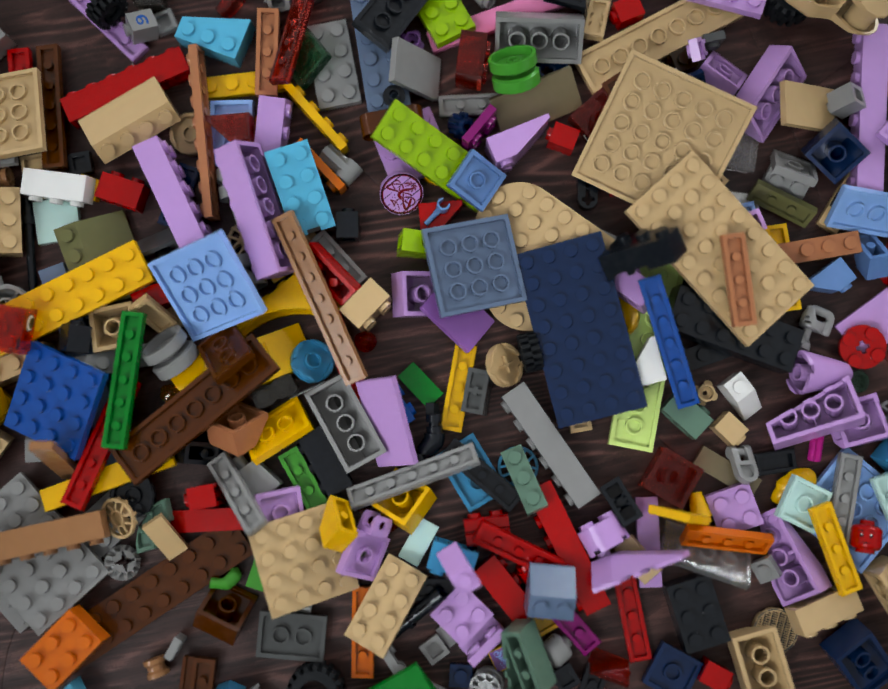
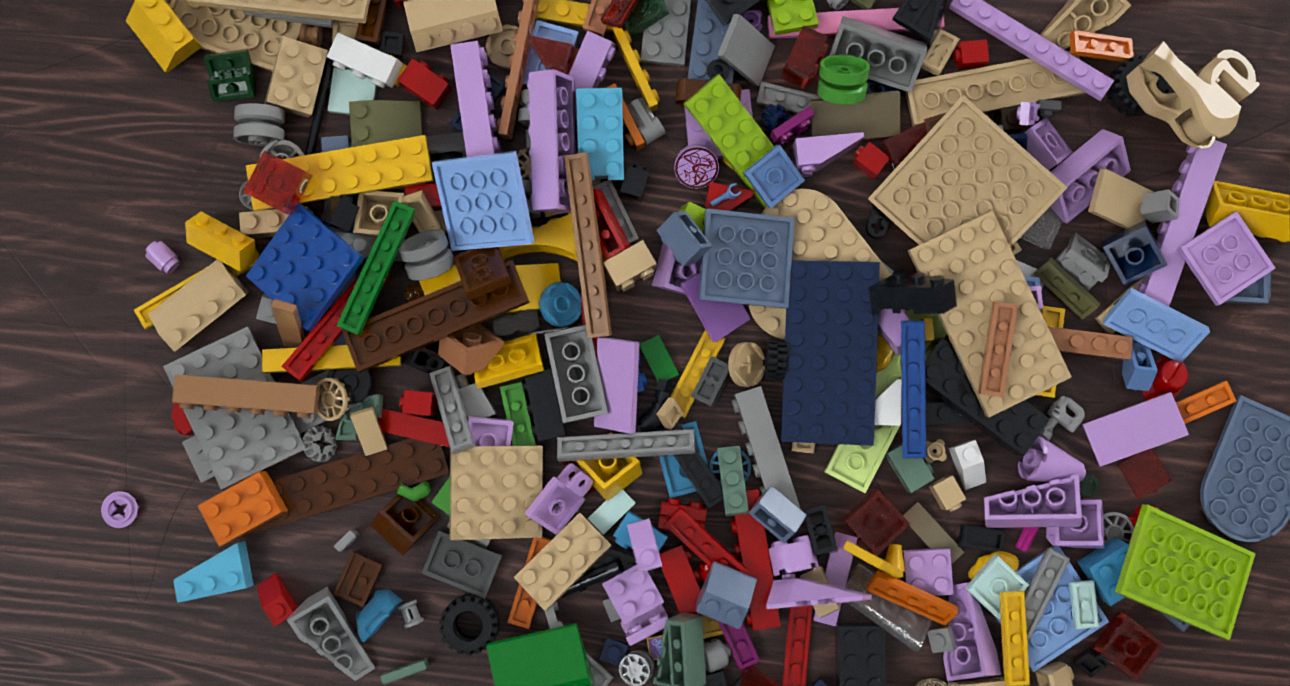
camera: 10 degrees right, 0 degrees up
medium nougat wheel [143,654,170,681] -> none
yellow slope [319,495,358,553] -> none
clear red plate [355,331,377,352] -> none
light grey plate [419,632,450,666] -> none
light grey plate [725,445,759,485] -> none
medium blue slope [808,257,857,294] -> none
red plate [838,325,887,369] -> none
red head [849,520,883,554] -> none
none -> sand blue brick [656,211,712,266]
none -> tan tile [657,397,683,430]
none -> brick [748,486,807,543]
none -> yellow tile [921,318,934,342]

